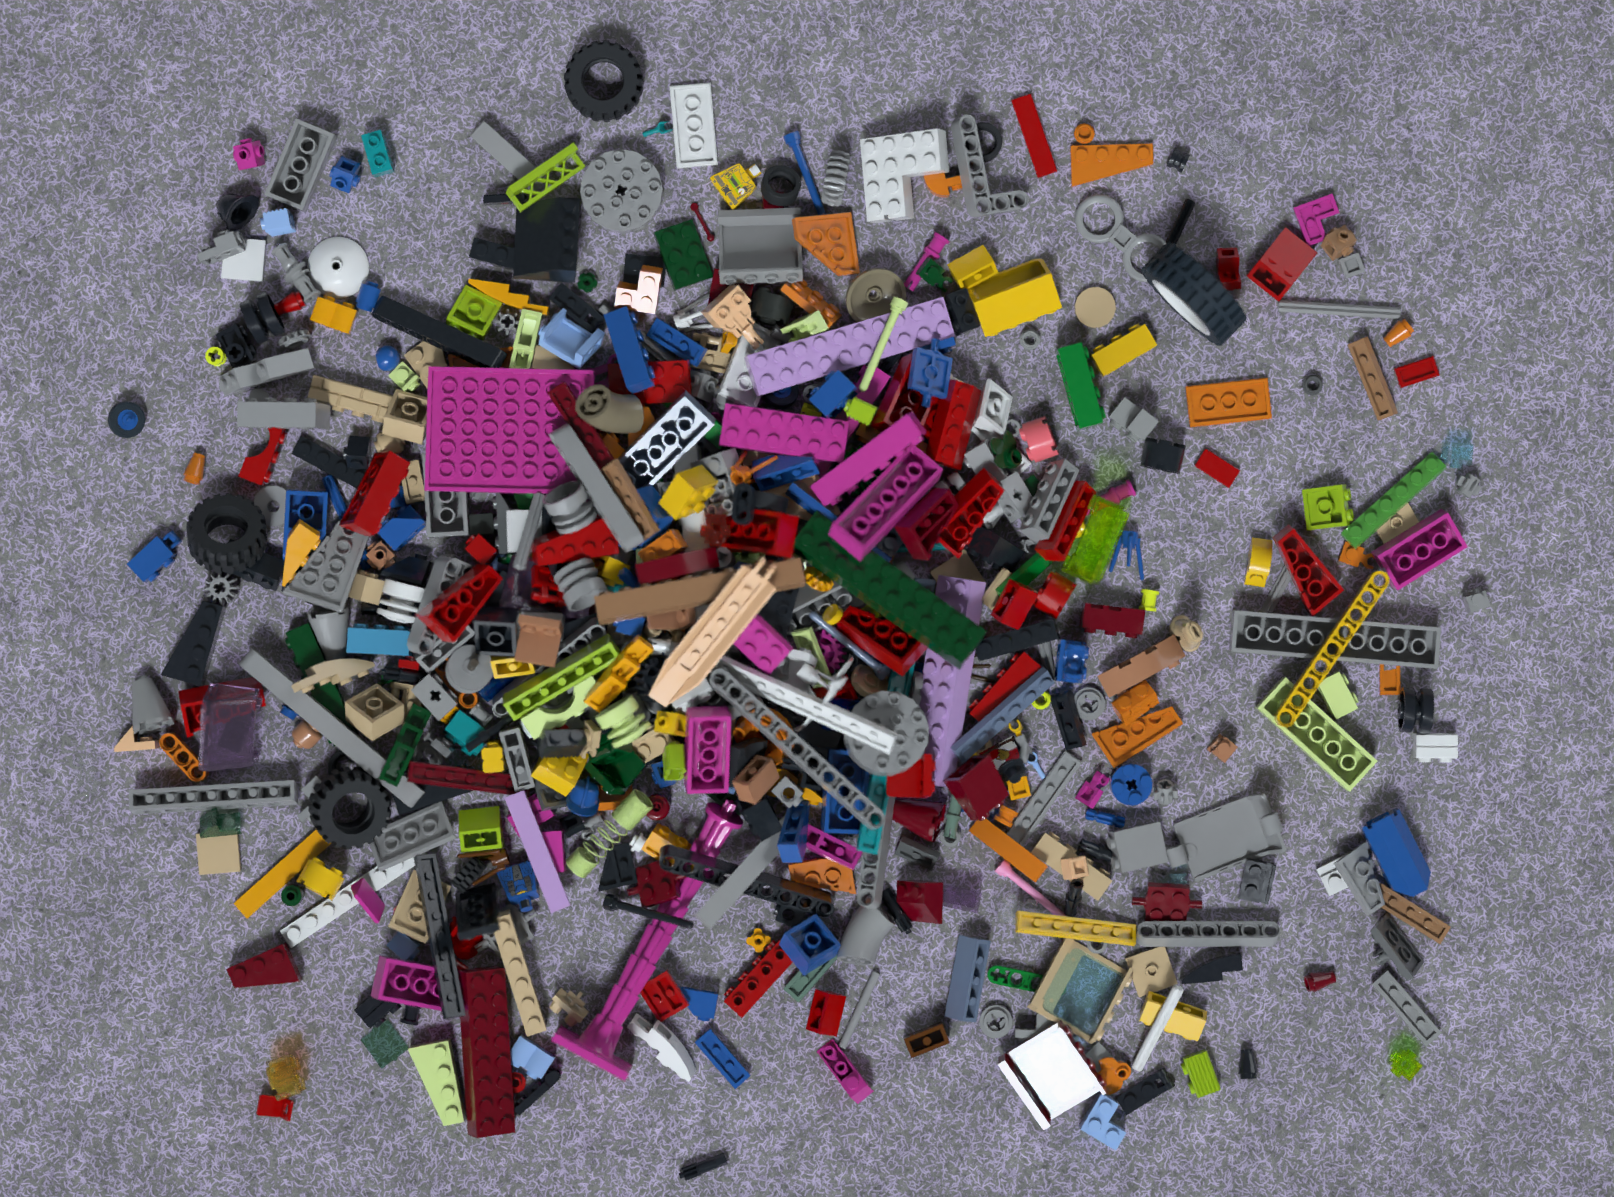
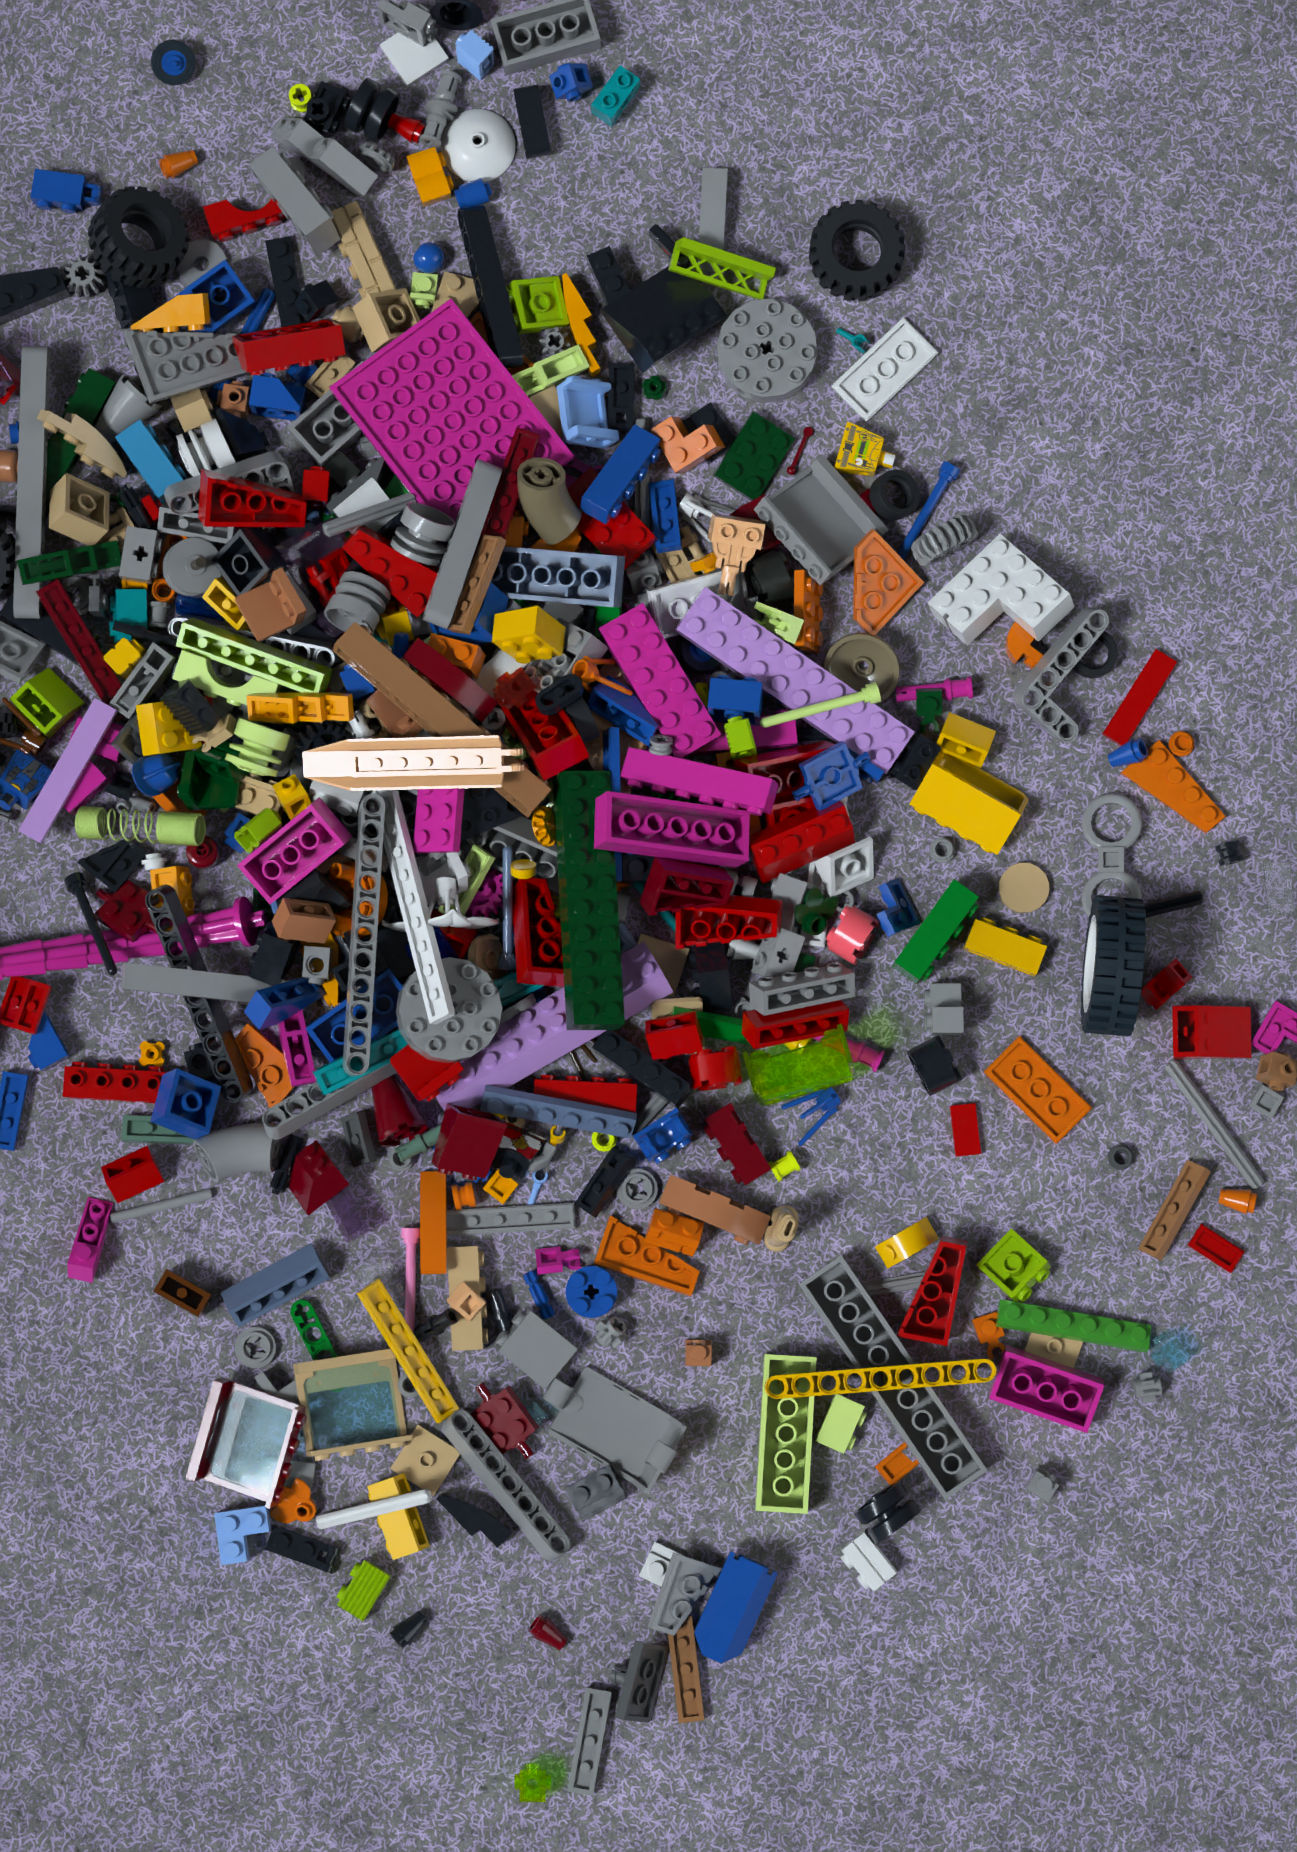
camera: 50 degrees right, 5 degrees down
none -> black beam [513,84,551,159]
none -> light grey bush [649,735,673,756]
none -> blue plate [876,878,921,937]
none -> blue cone [1108,738,1148,767]

